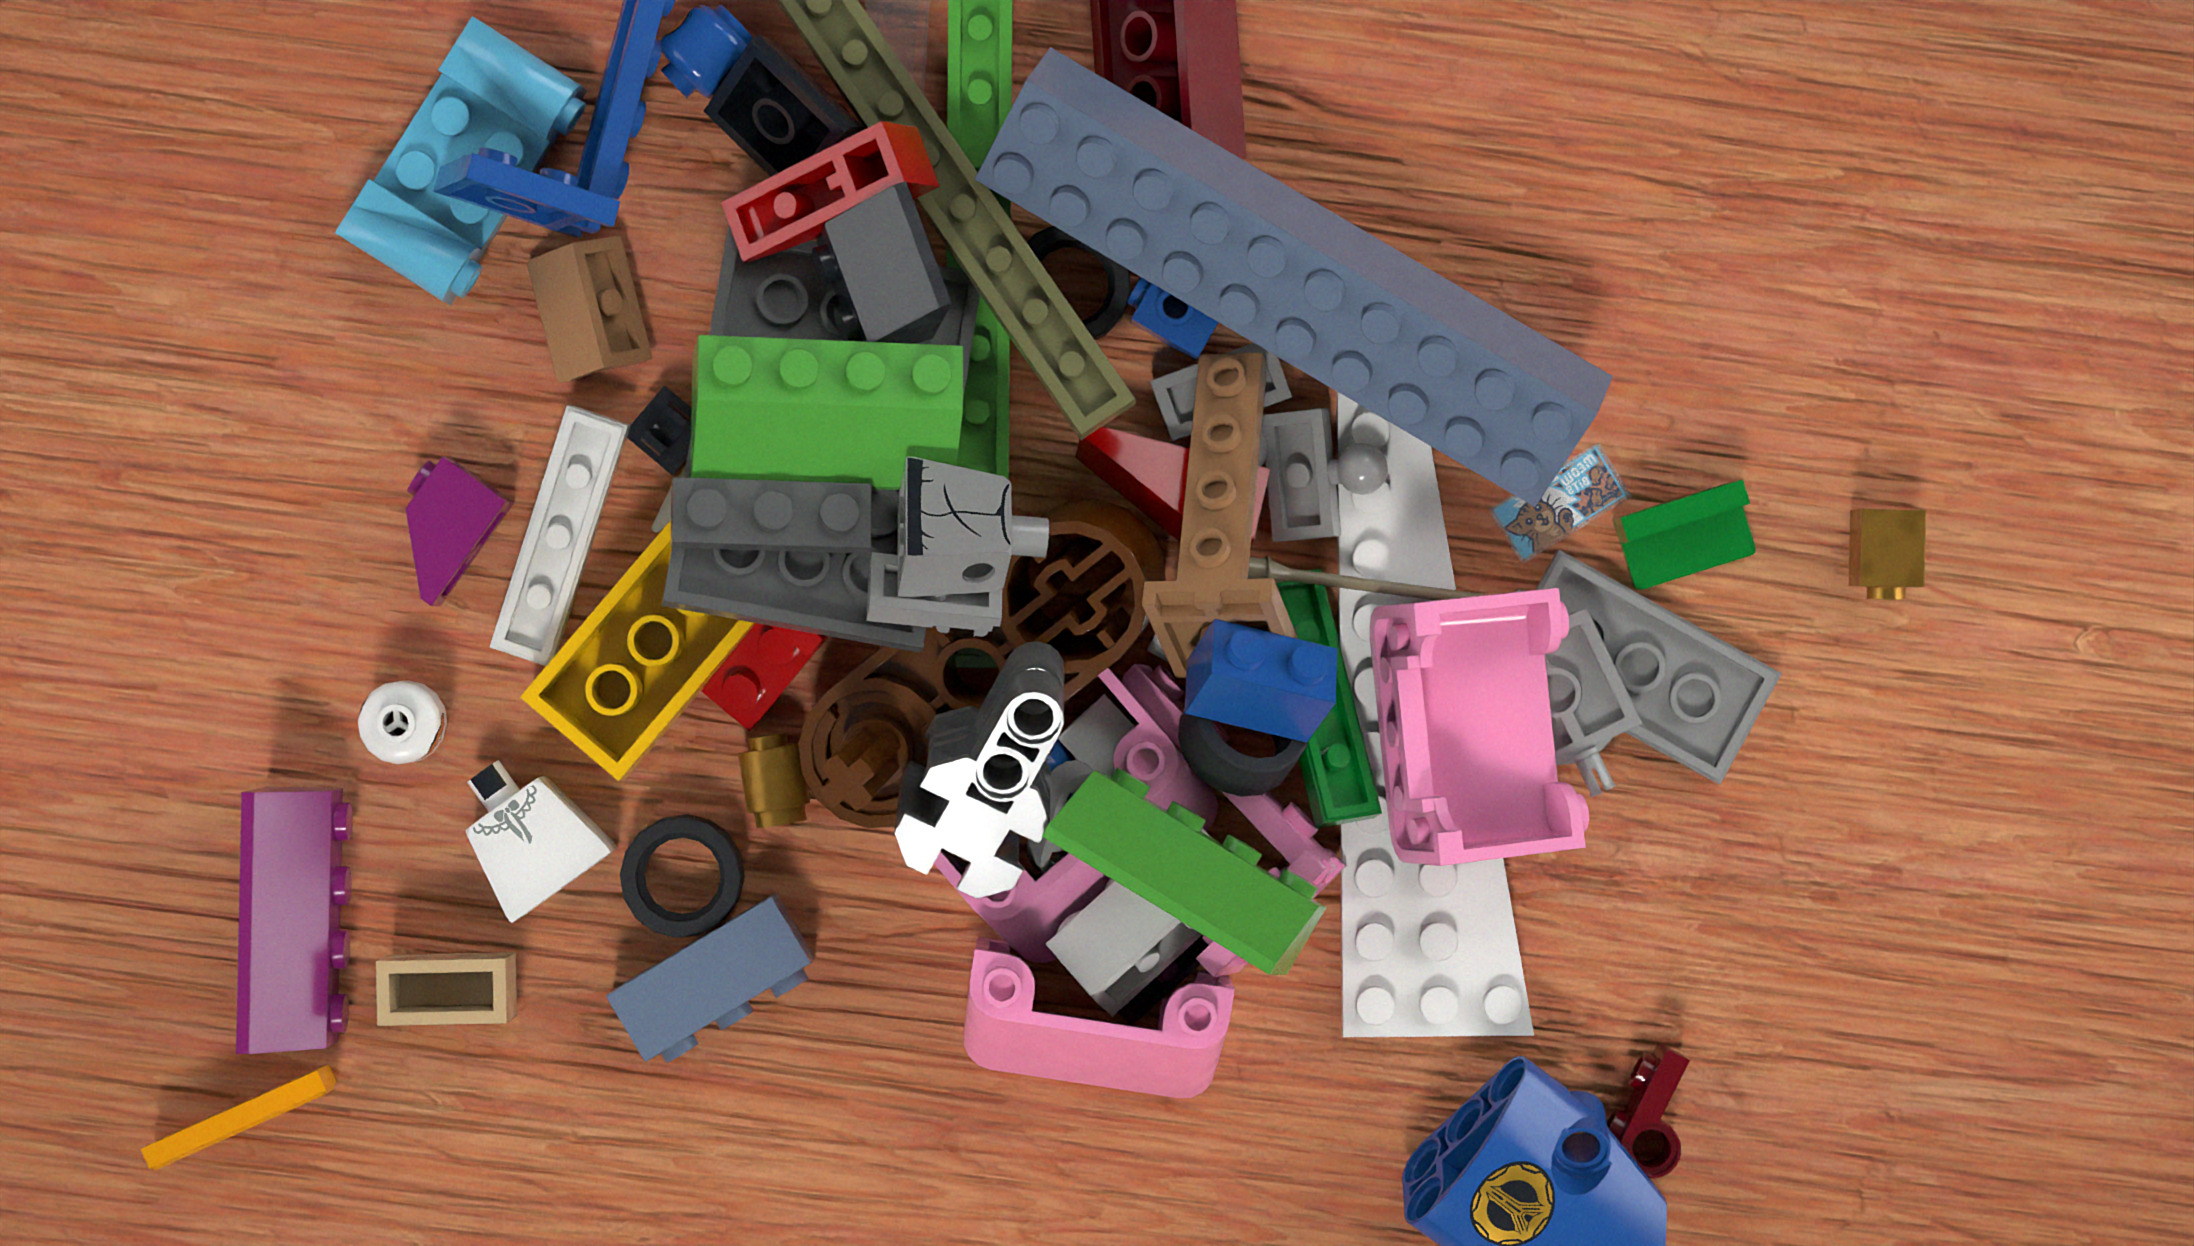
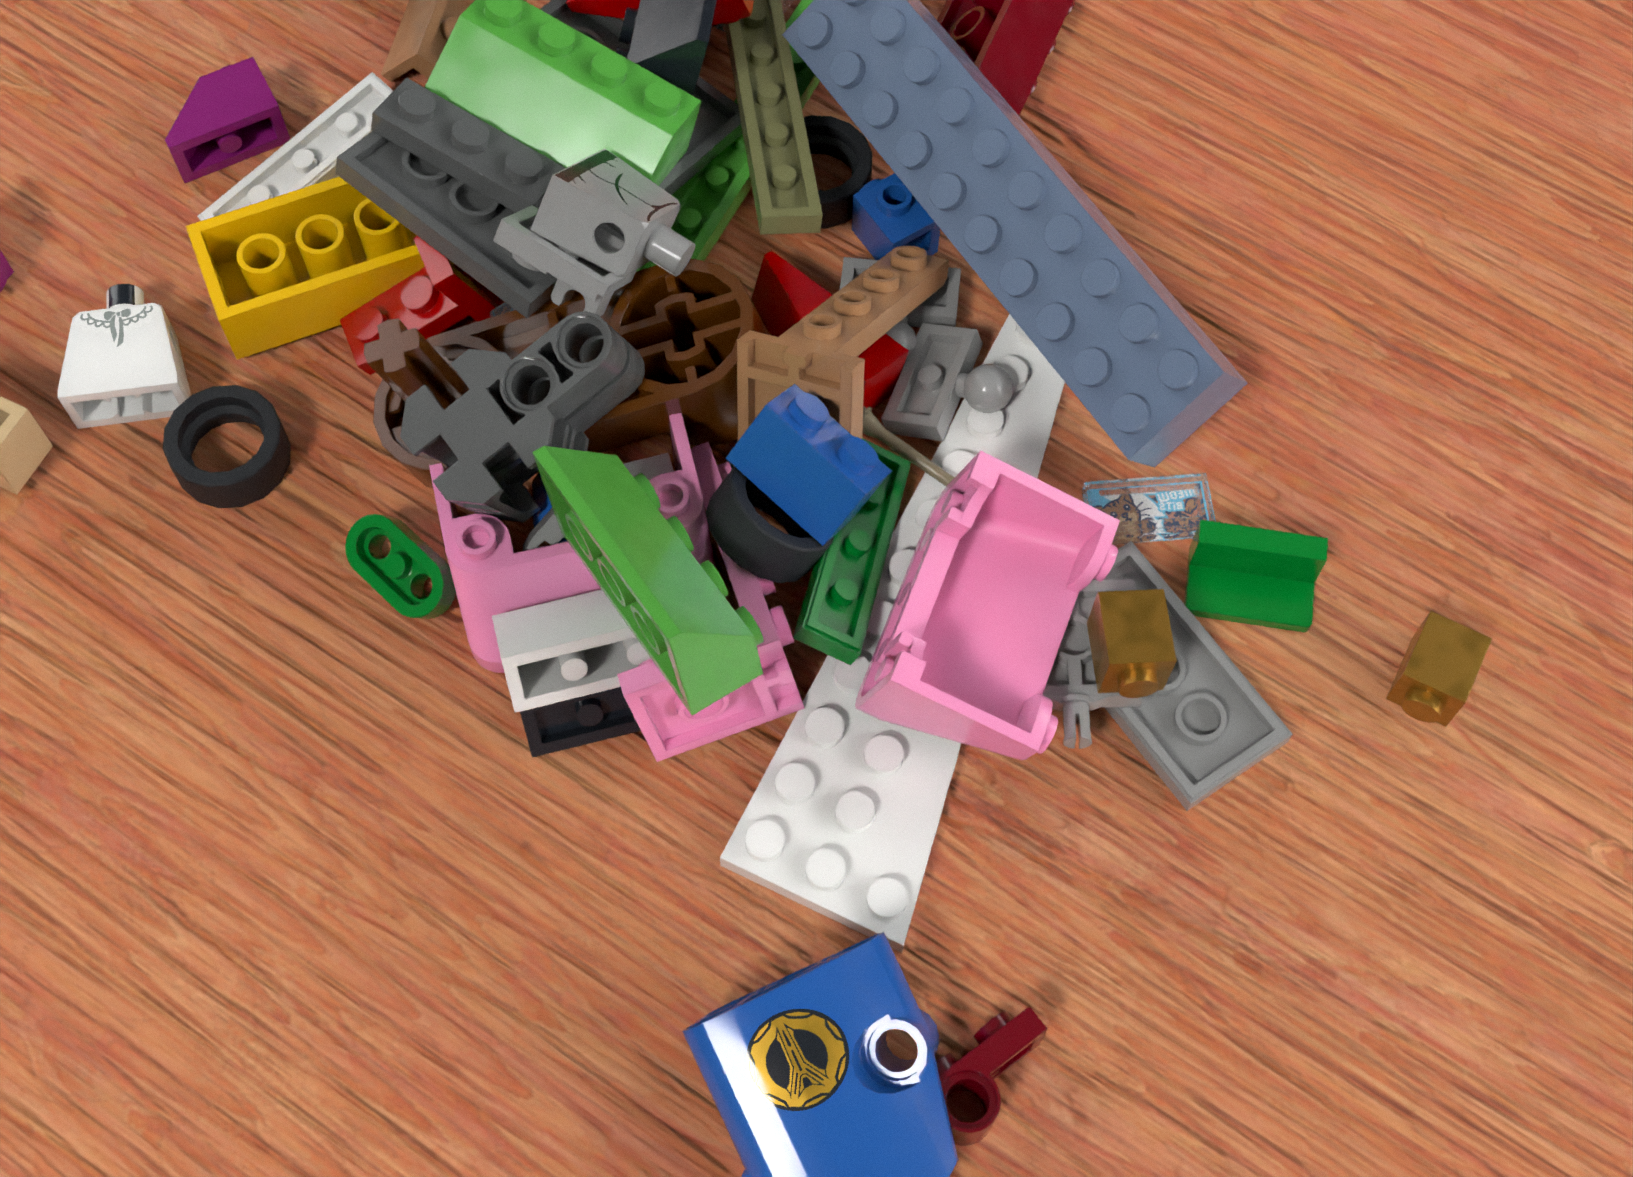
camera: 25 degrees right, 25 degrees down
white head [358,680,448,765] -> none
sand blue brick [606,893,815,1063] -> none
pearl gold brick [737,732,810,828] -> none
bright pink windscreen [963,937,1235,1098] -> none
none -> green plate [345,514,456,619]
none -> pearl gold brick [1087,589,1177,698]

